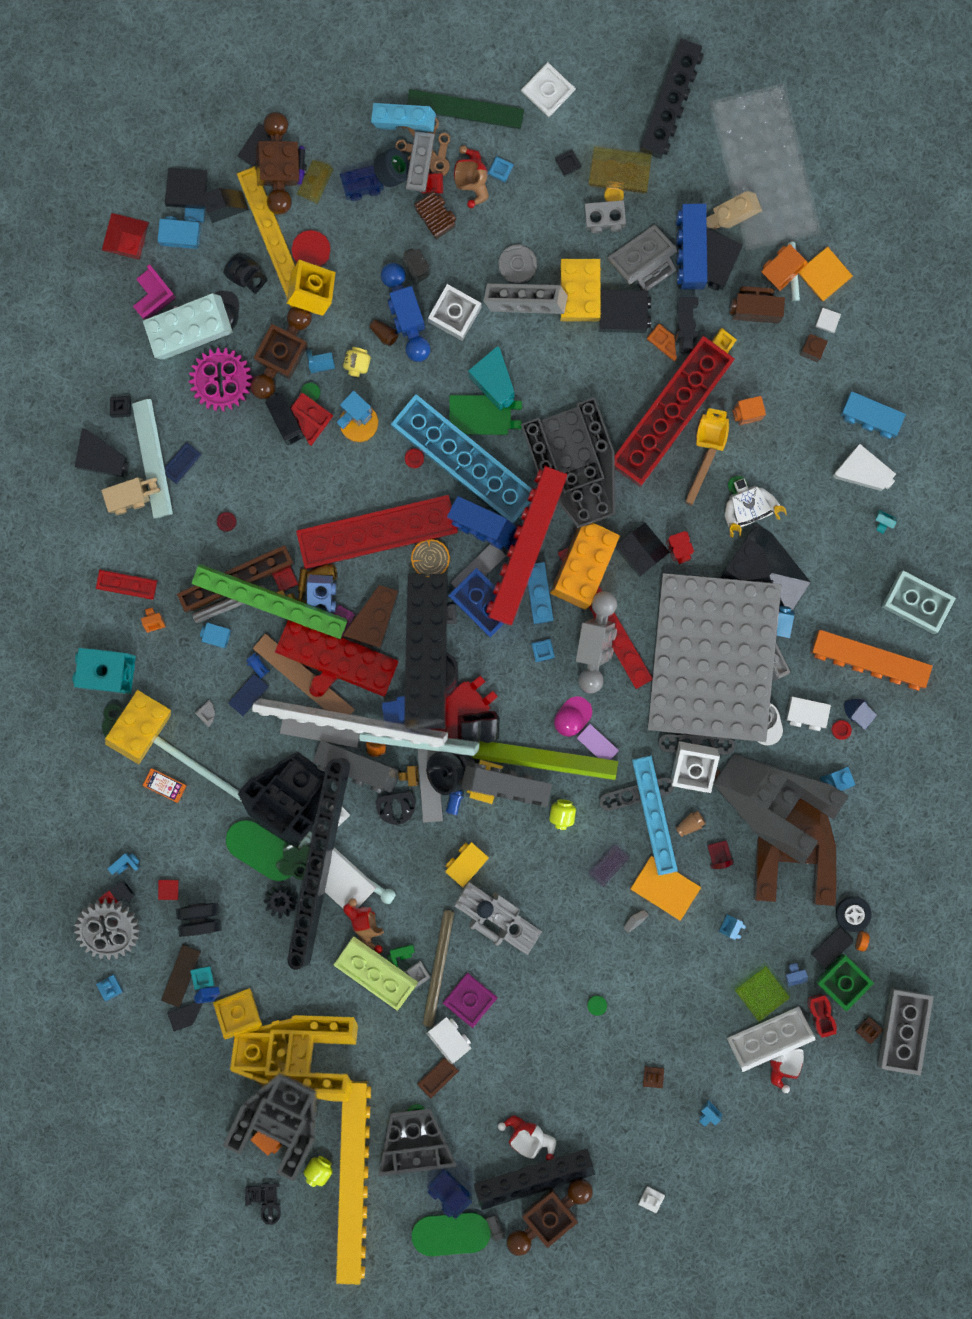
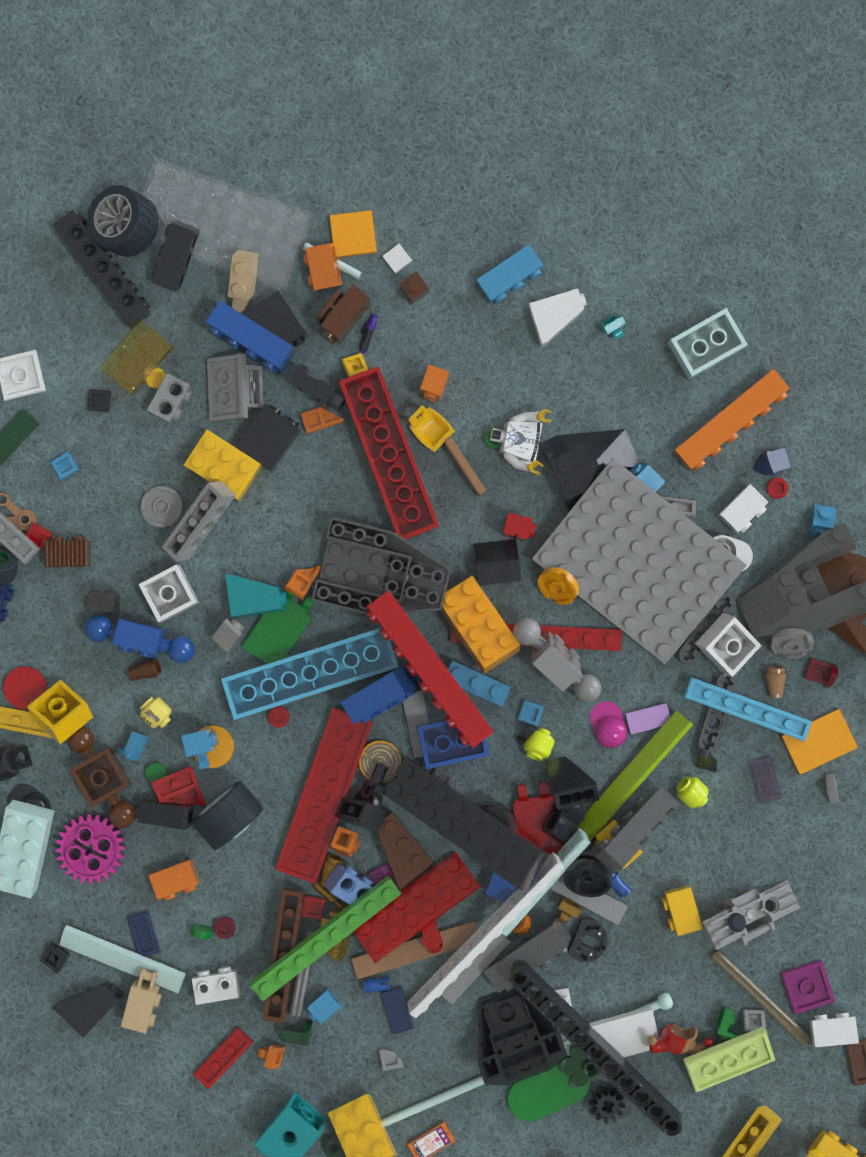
camera: 55 degrees left, 0 degrees up
medium nougat piece [454,145,488,208] -> none
none -> black wheel [86,185,159,257]
none -> orange brick [148,858,200,901]
none -> black brick [151,220,200,292]
none -> green tile [190,924,213,940]
none -> black wheel [191,781,263,850]
none -> white brick [192,966,241,1005]
none -> light grey slope [212,619,246,653]
none -> dark green tile [281,1020,313,1046]
none -> orange tile [284,565,322,600]
none -> clear yellow brick [326,935,350,962]
none -> orange brick [330,826,360,858]
none -> black brick [335,763,389,832]
none -> piece [359,313,378,354]
none -> black tile [516,725,535,745]
none -> neon yellow head [524,728,555,761]
none -> light orange tile [537,567,579,605]
none -> black slope [545,756,599,810]
none -> black tile [695,749,718,772]
none -> light grey tile [771,628,814,658]

